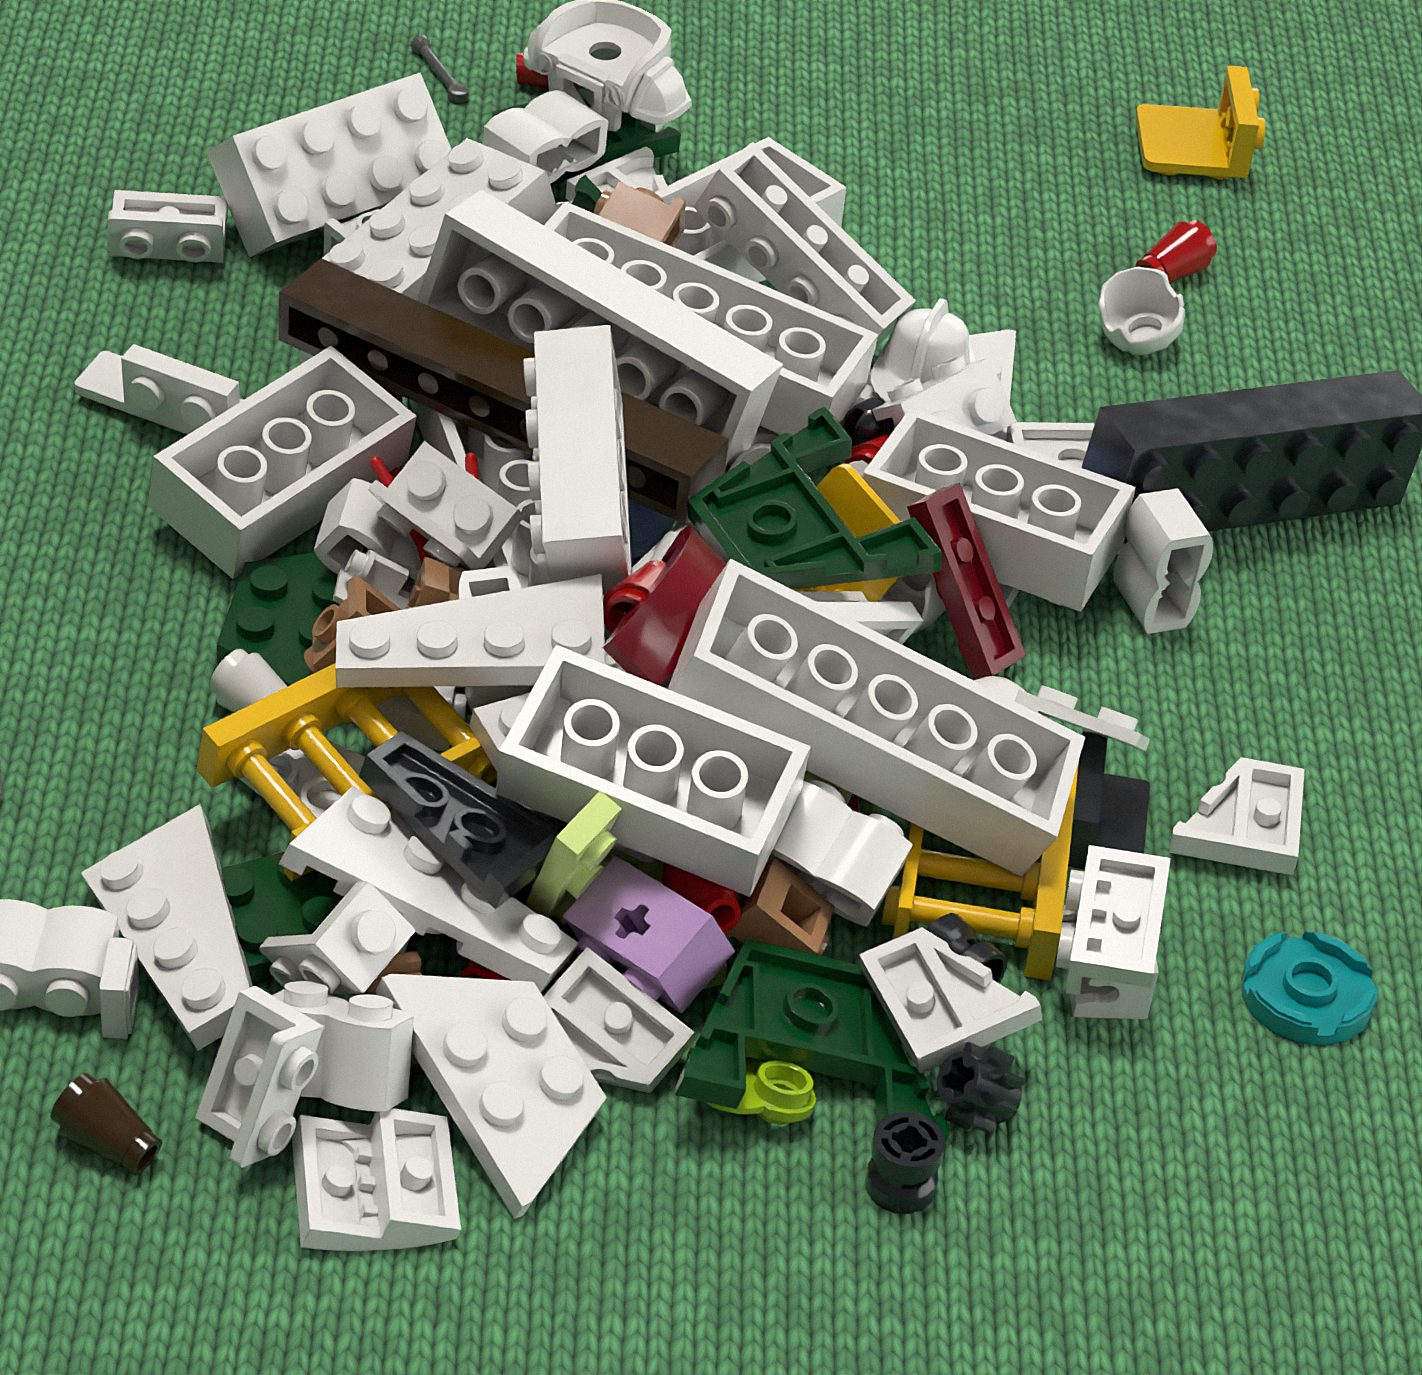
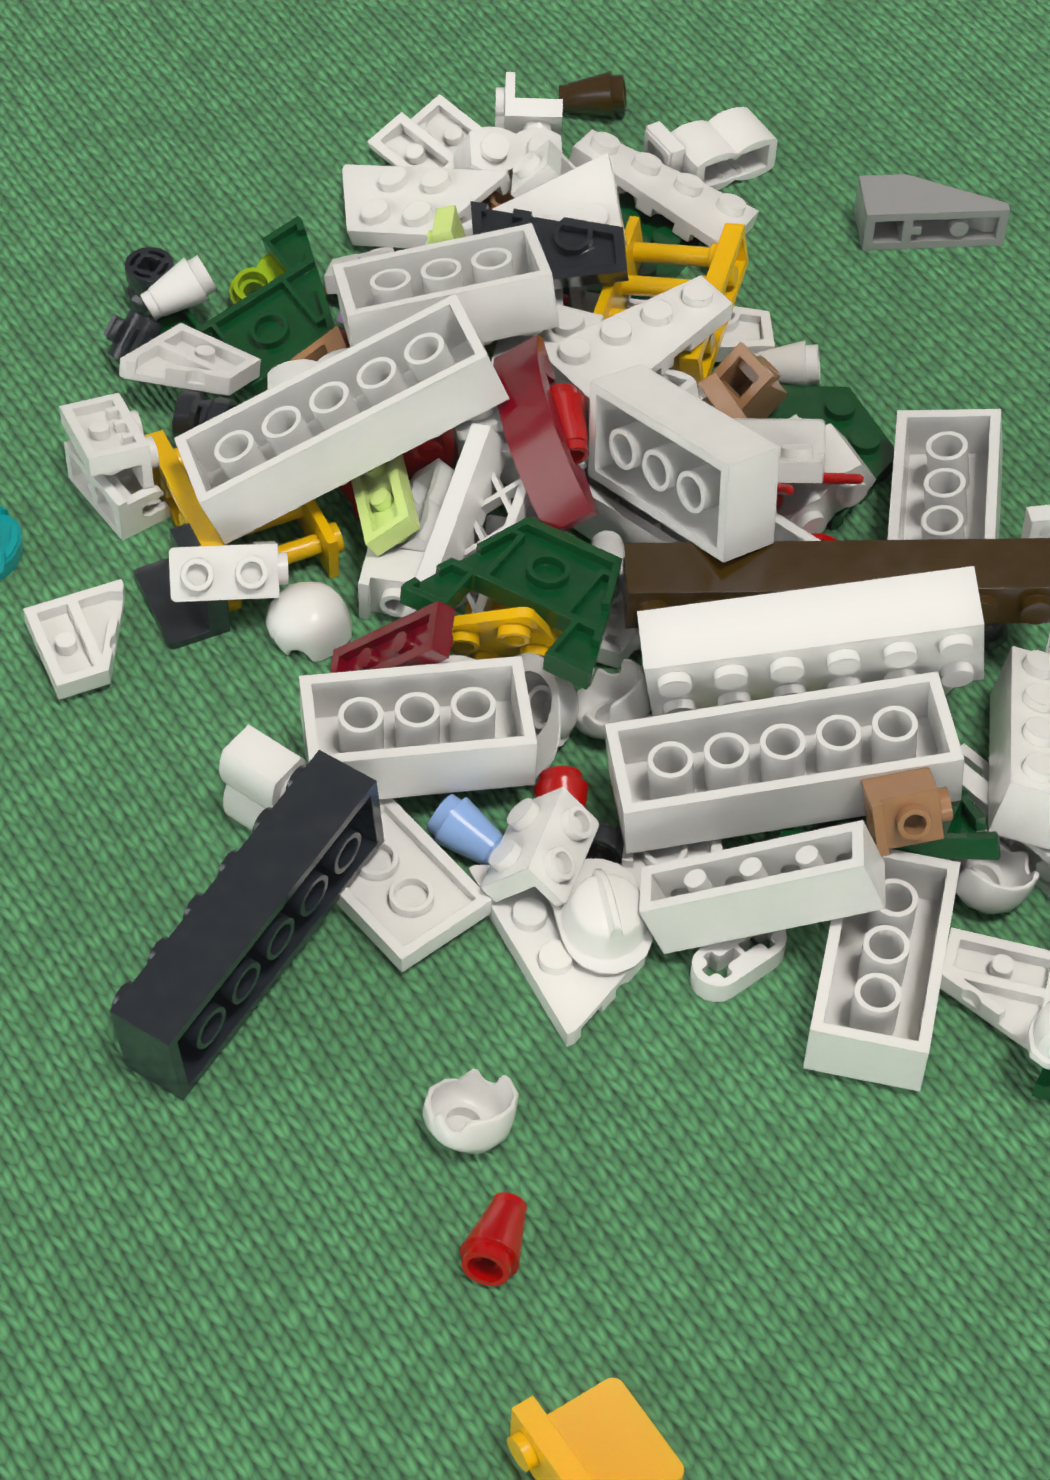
camera: 150 degrees right, 10 degrees up
none -> white cone [140,255,218,320]

